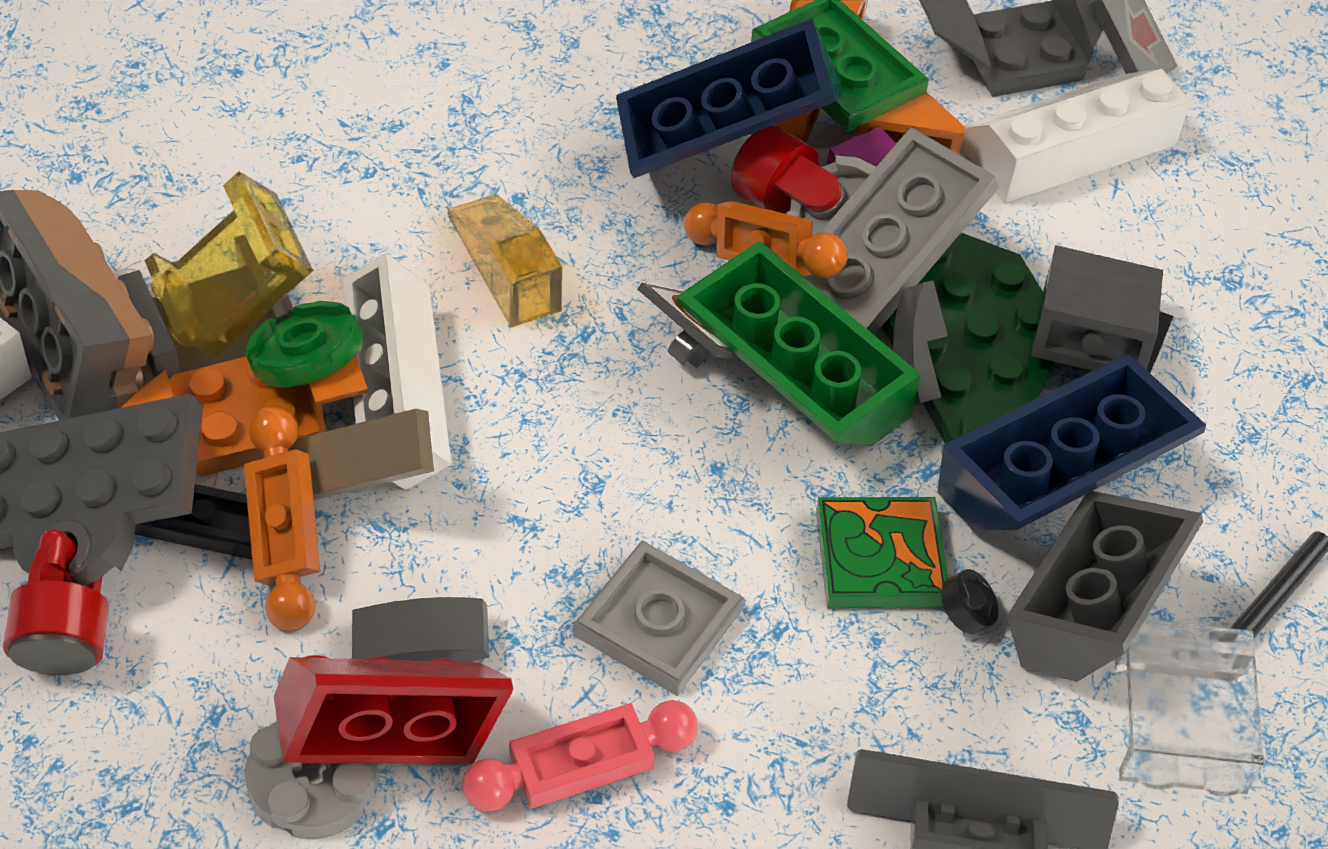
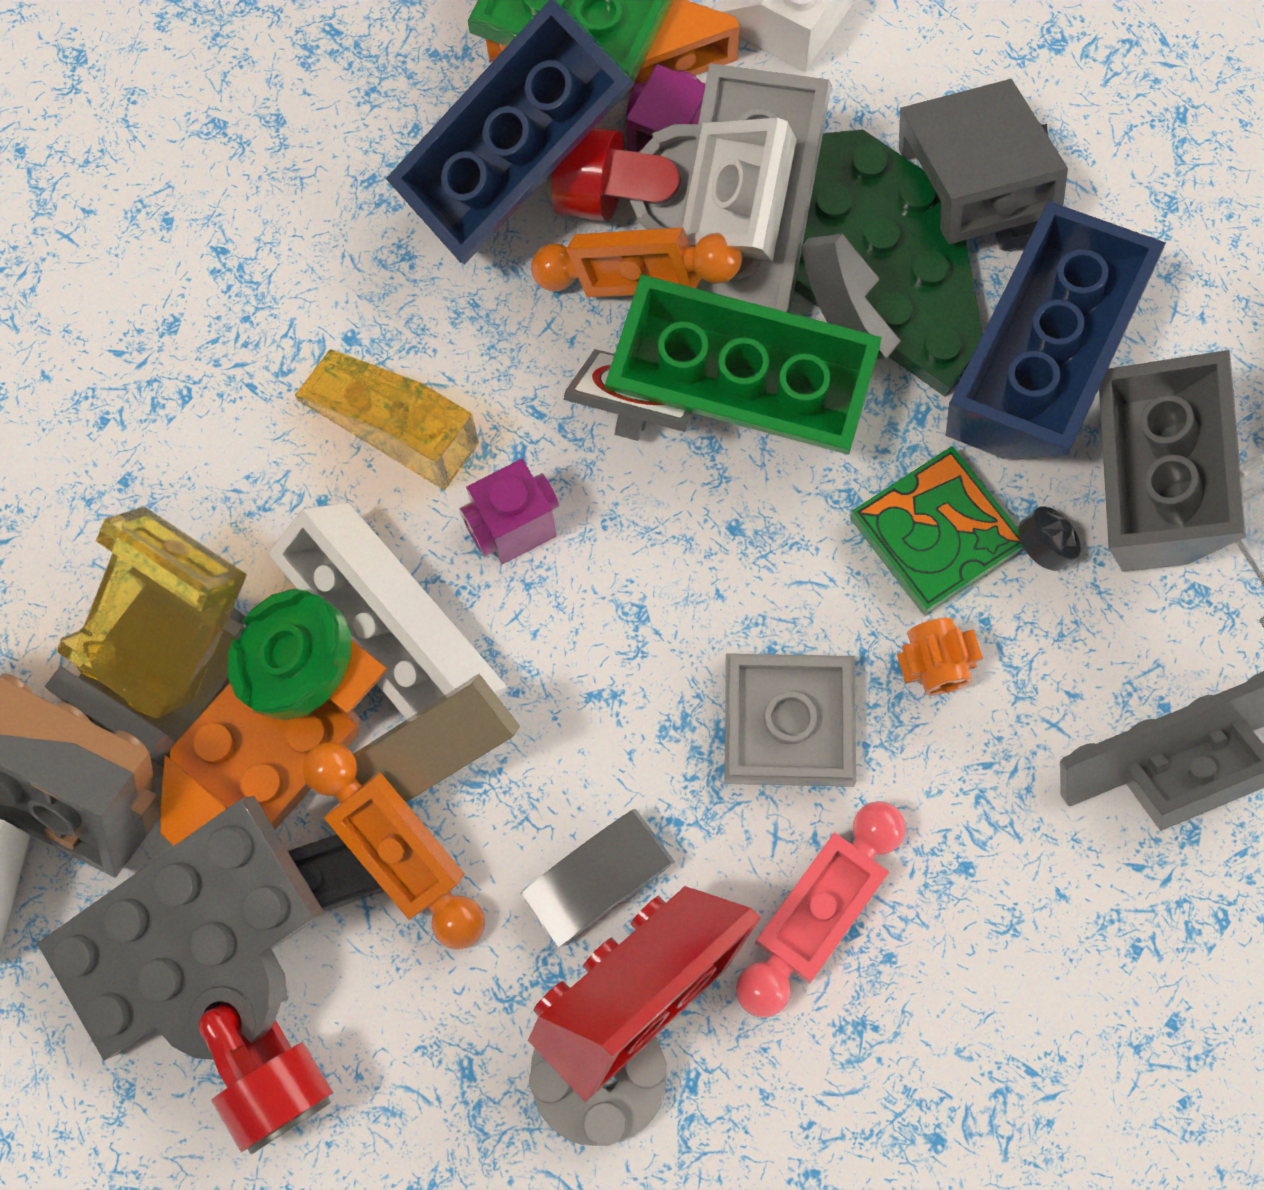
camera: 25 degrees left, 20 degrees up
none -> magenta brick [459,458,559,565]
none -> white slope [683,118,797,262]
none -> orange gear [897,618,983,696]

